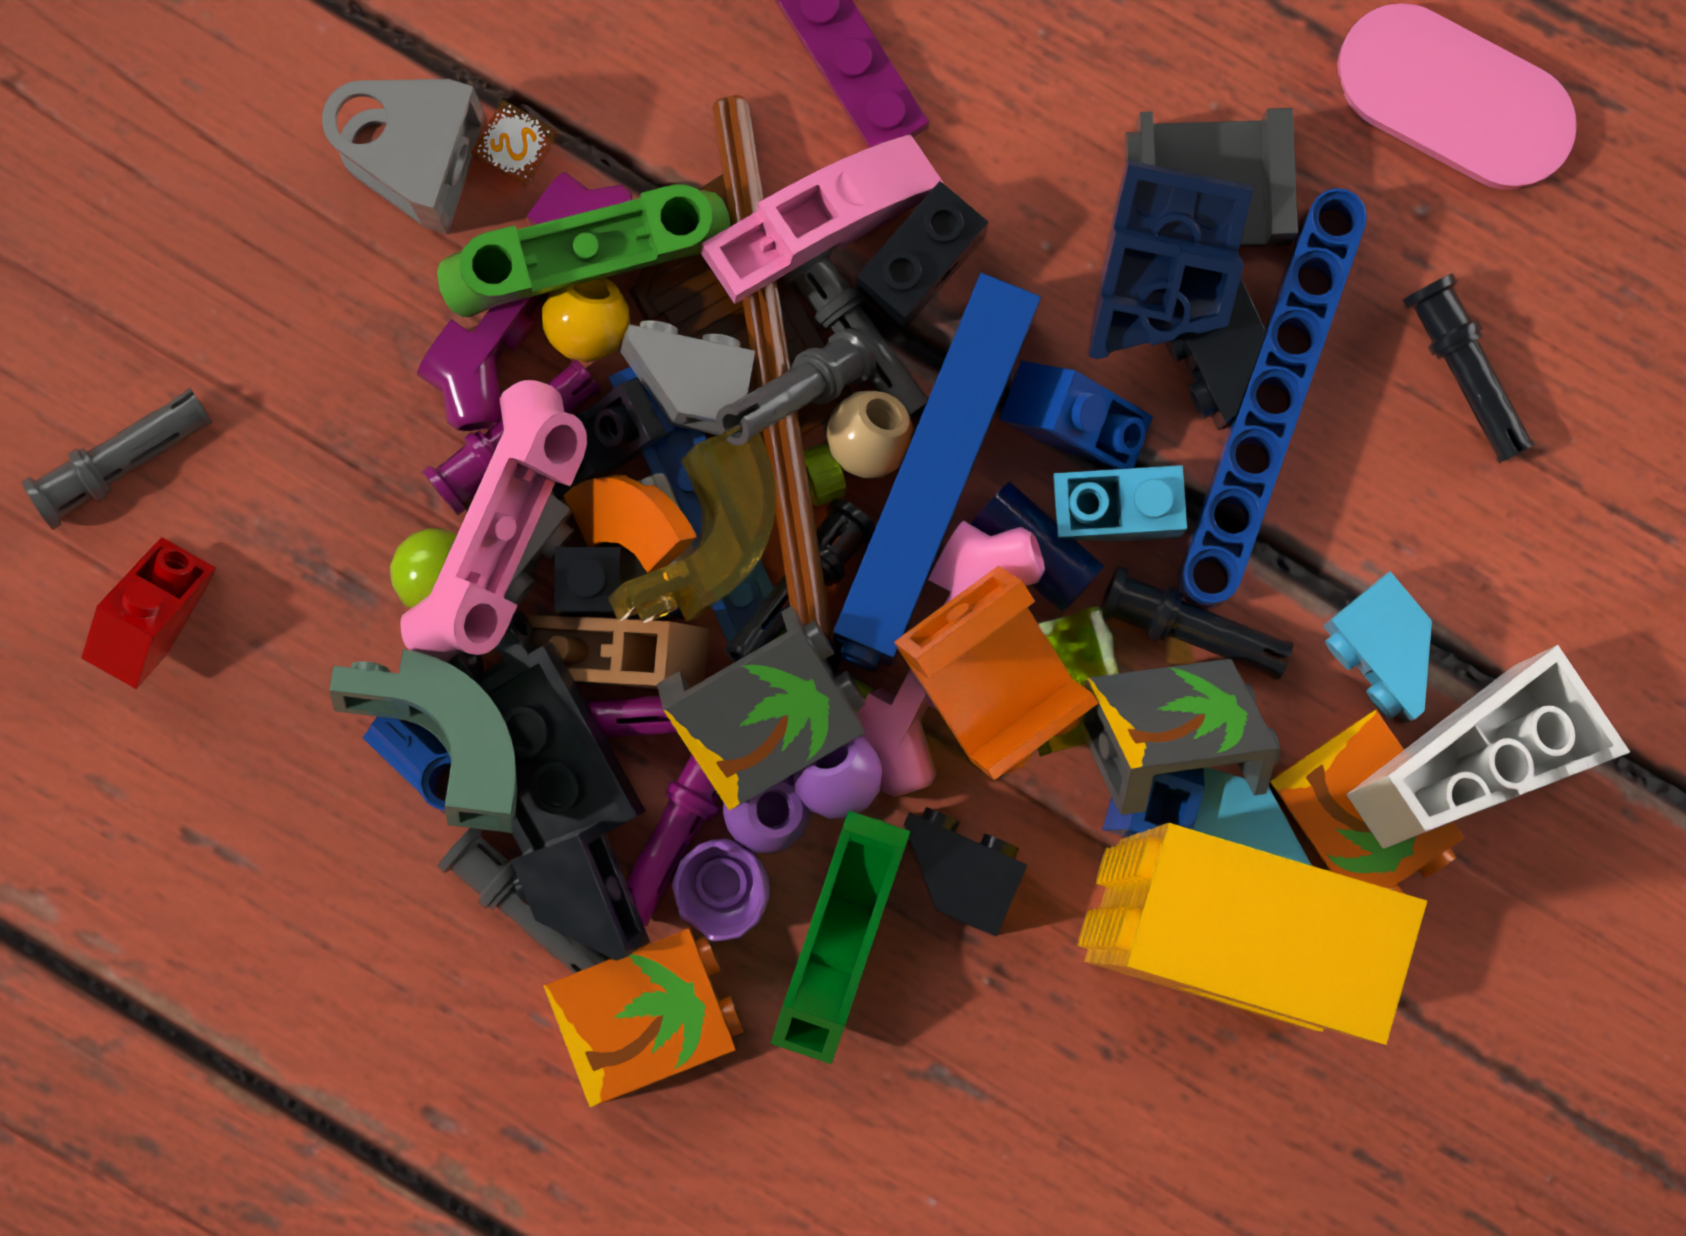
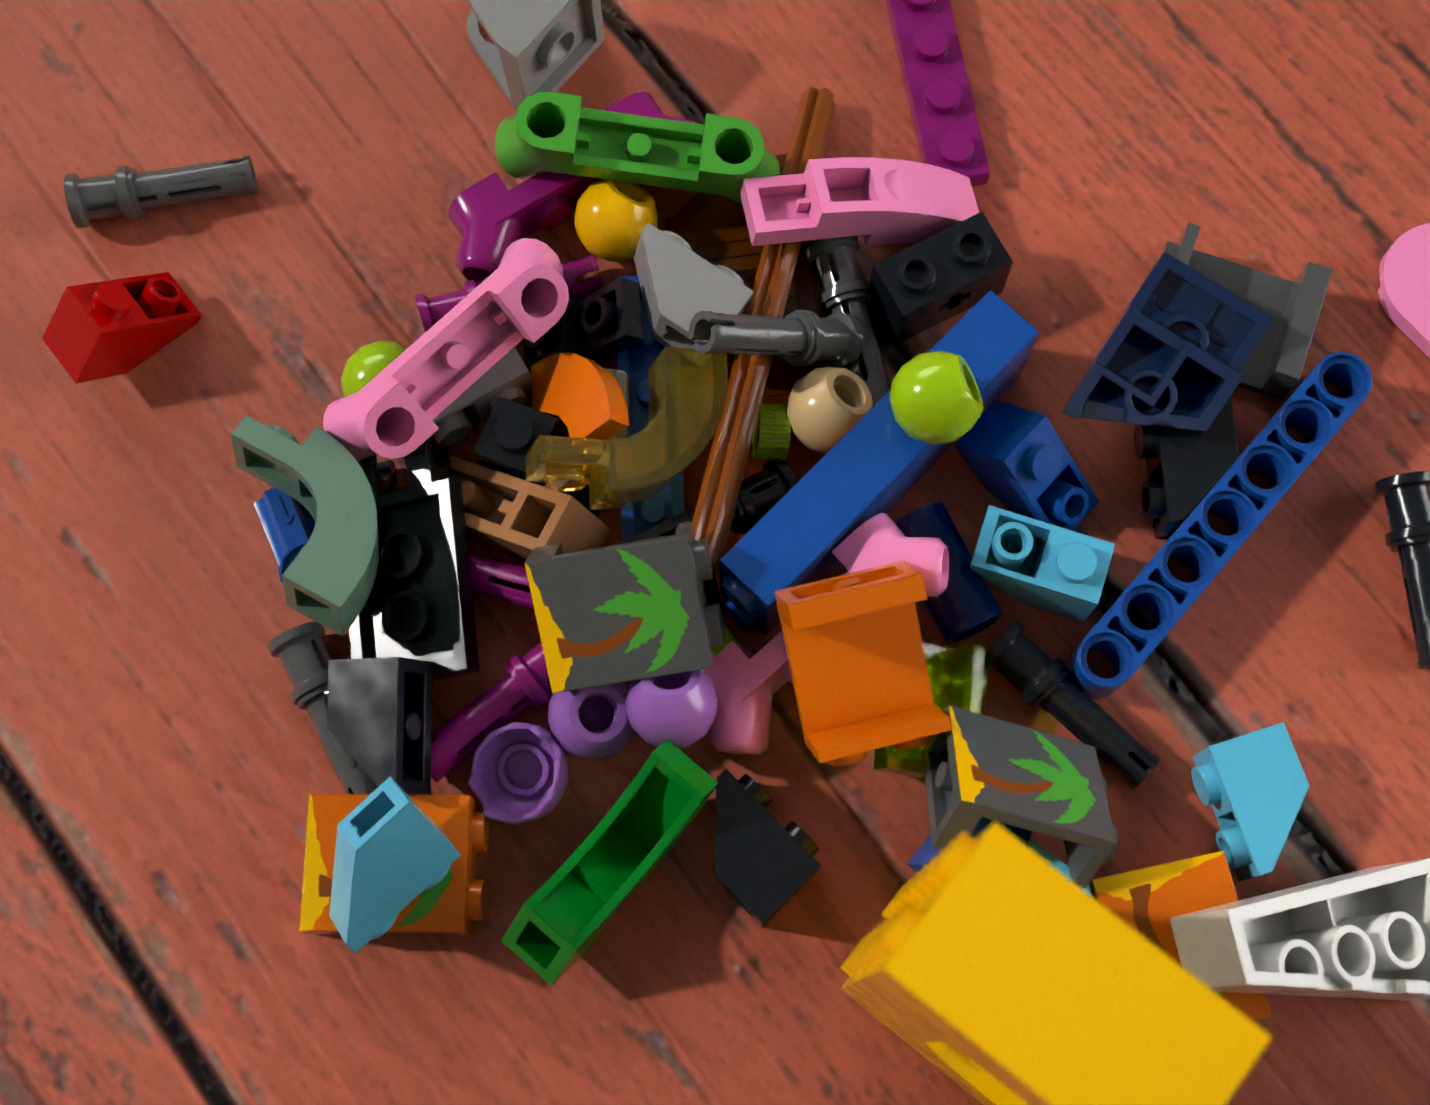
camera: 25 degrees right, 10 degrees down
tile [471,100,559,188] -> none
none -> medium azure slope [329,777,461,954]
none -> lime piece [889,350,983,445]

